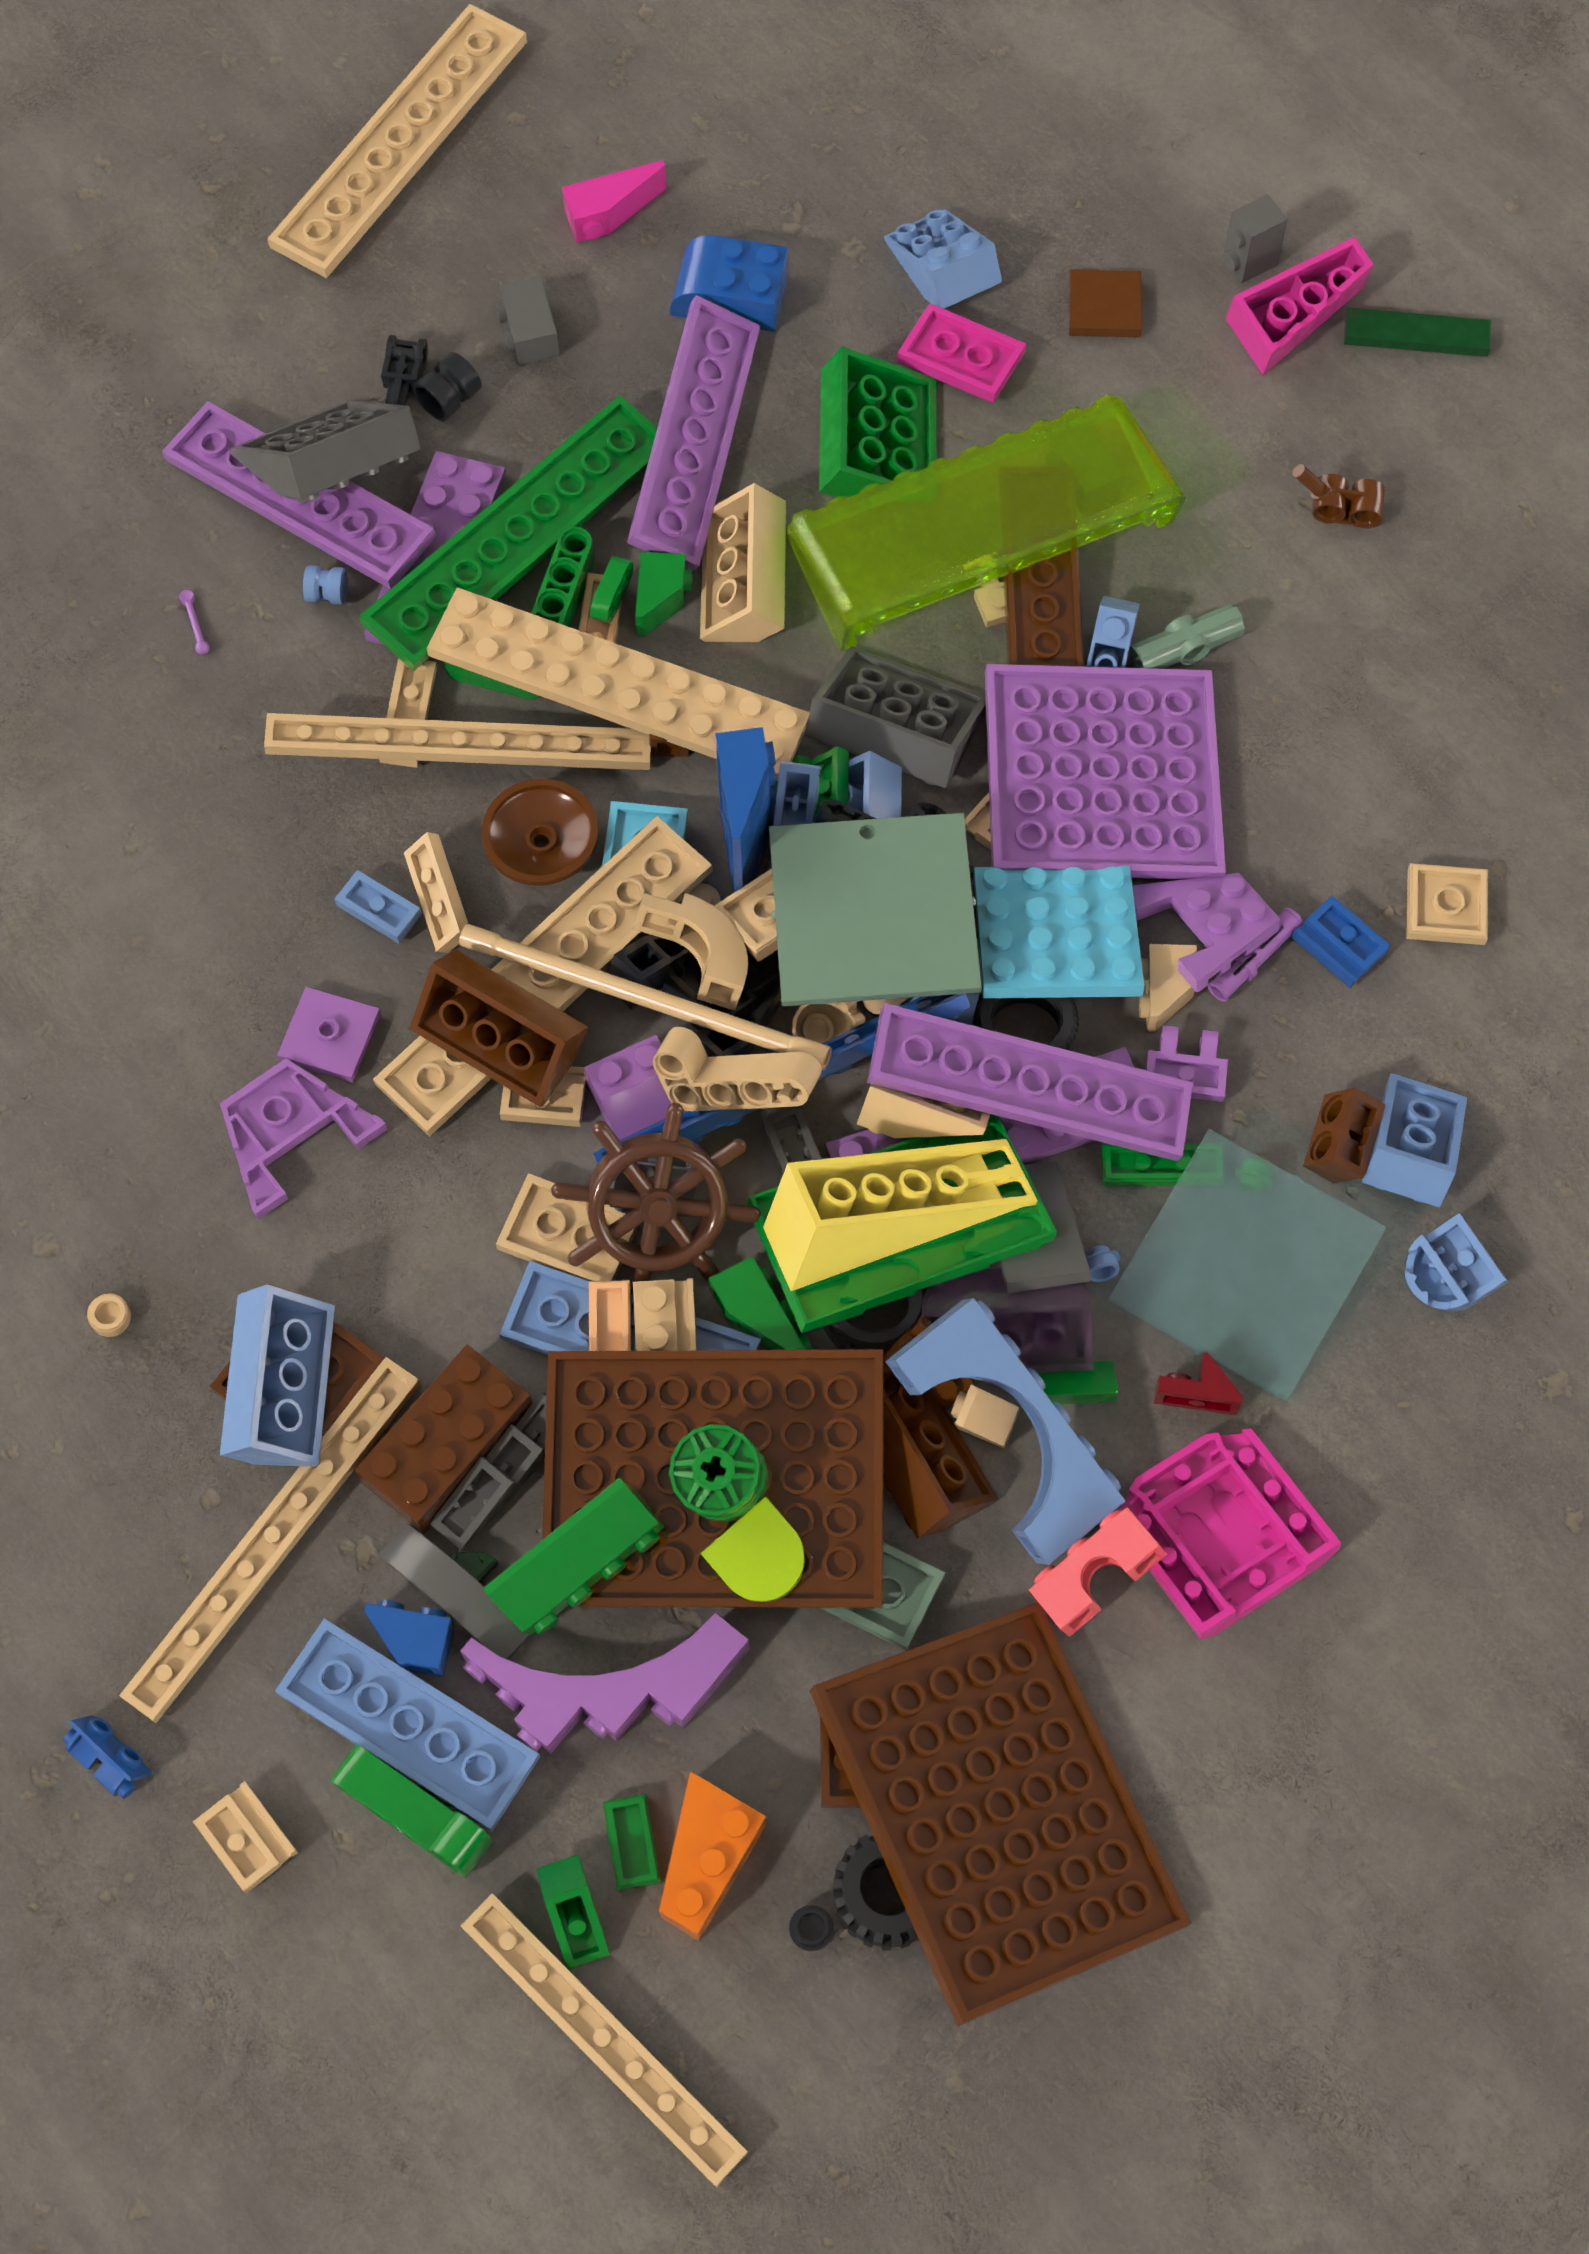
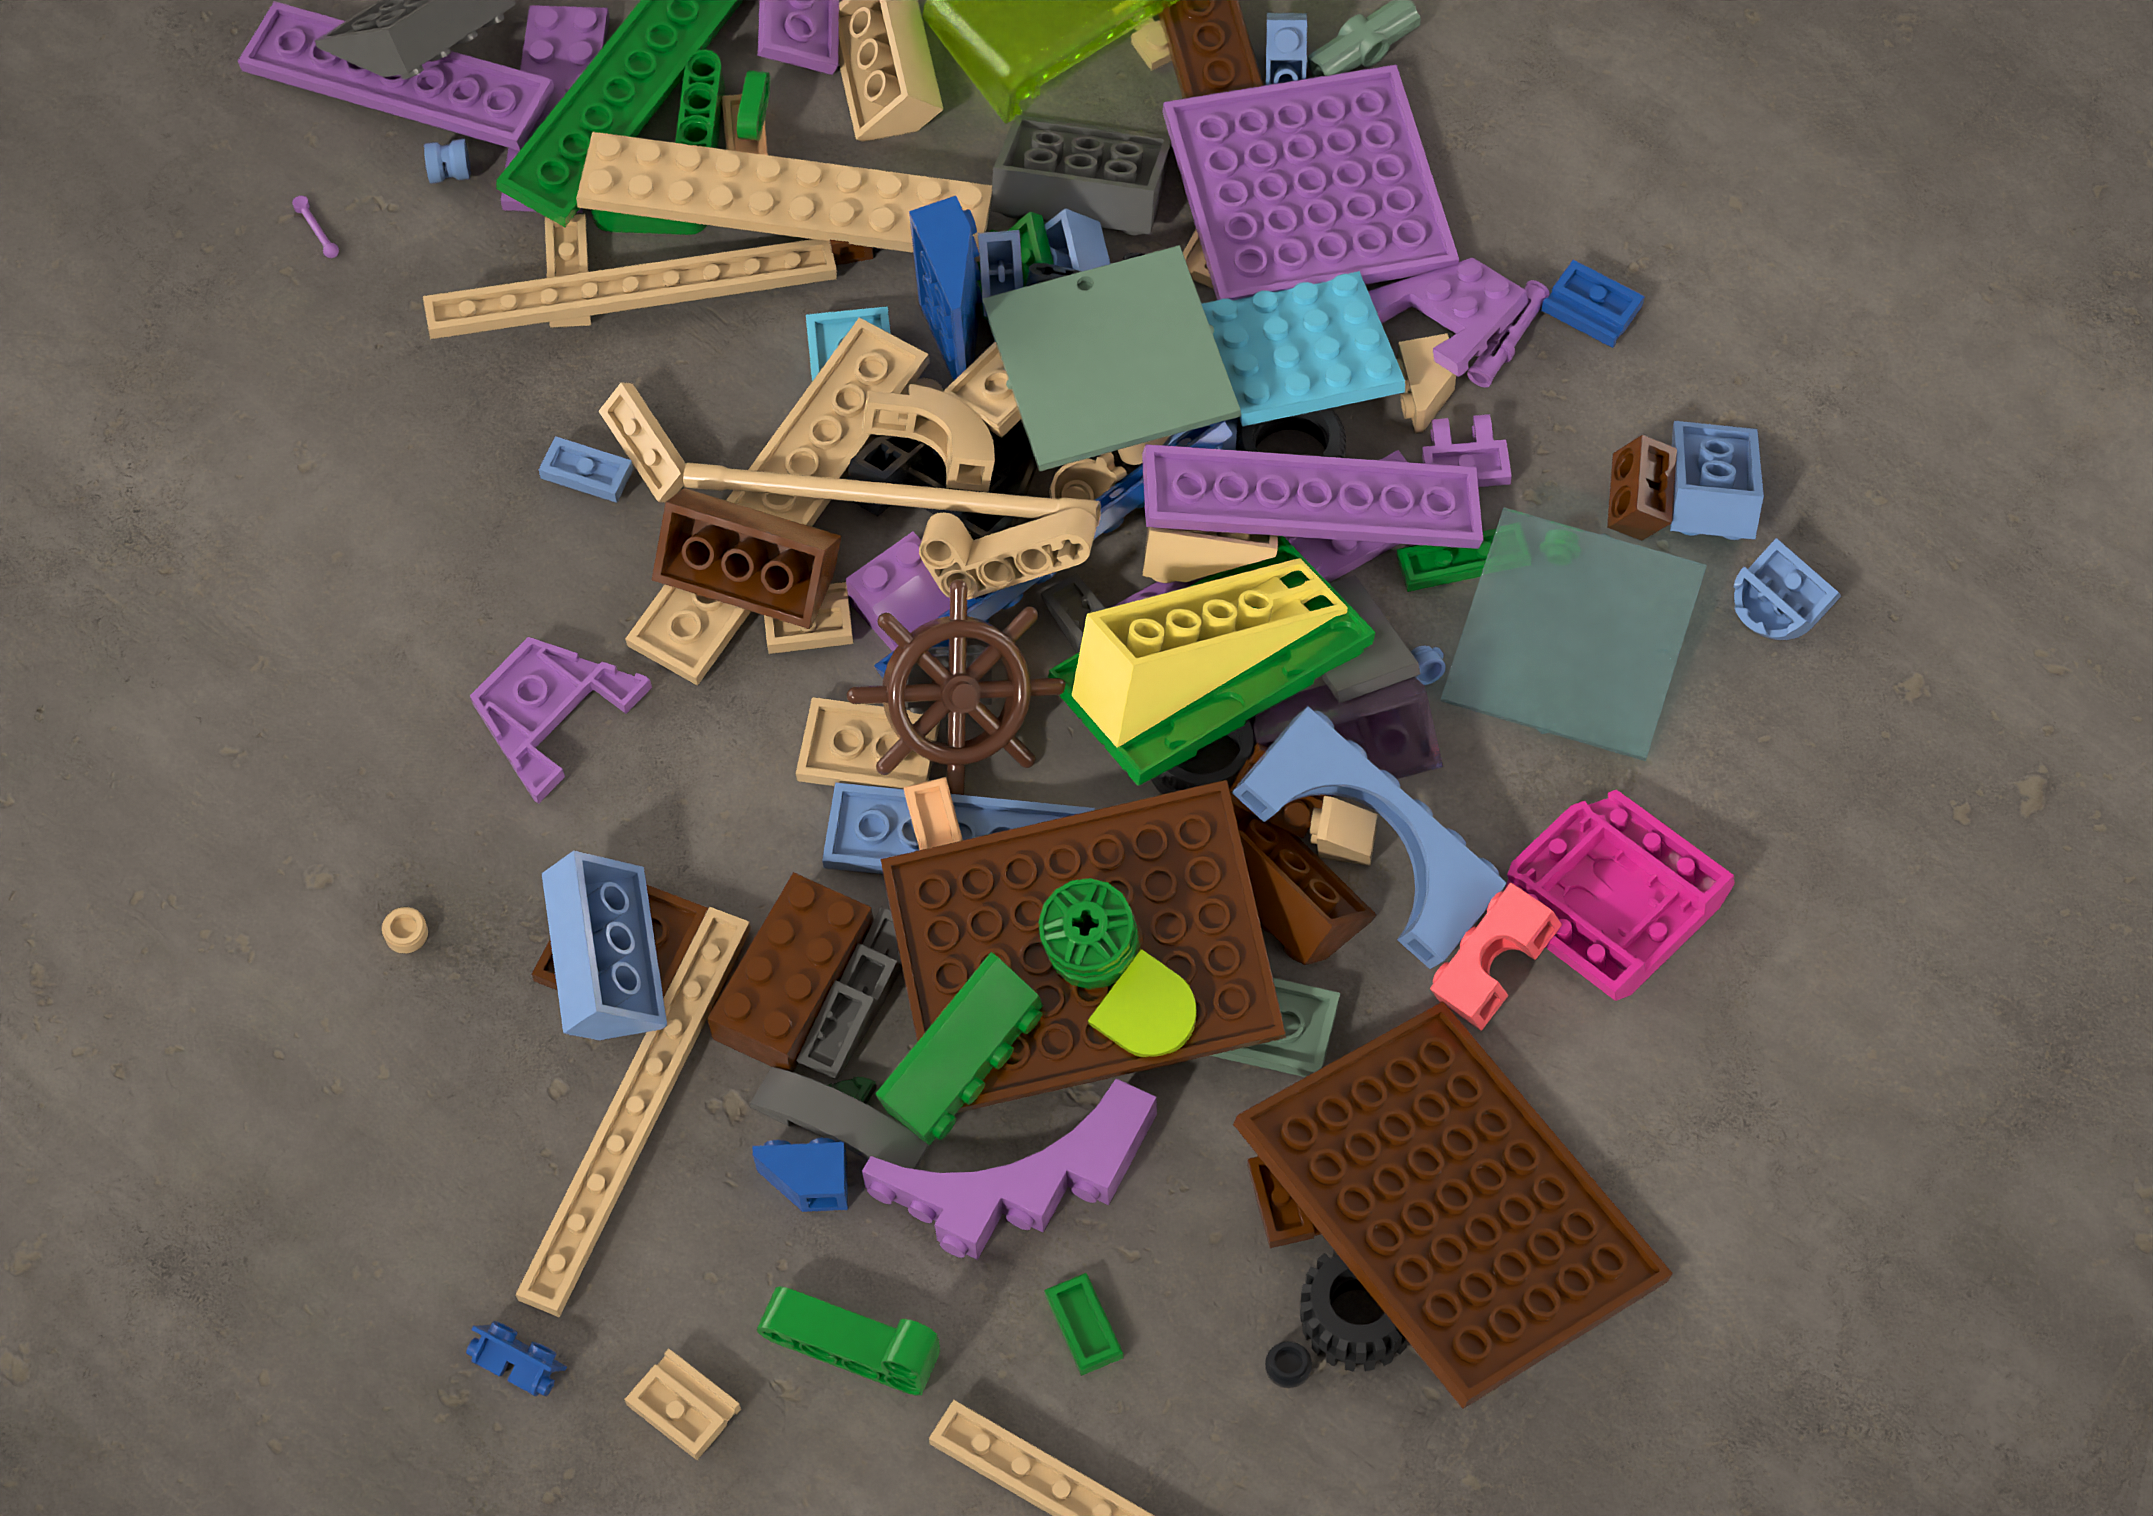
camera: 10 degrees left, 5 degrees down
medium blue plate [275,1618,540,1831] -> none
medium lavender plate [277,987,381,1083] -> none
reddish brown dish [482,779,598,886] -> none
green slope [536,1854,610,1969] -> none
tan plate [633,1278,697,1351] -> none
green slope [635,552,693,636] -> none
orange wedge [659,1771,767,1941] -> none
green slope [709,1256,813,1350] -> none
green slope [1030,1361,1118,1405] -> none
dark red slope [1153,1351,1242,1415] -> none
tan plate [1407,863,1488,945] -> none

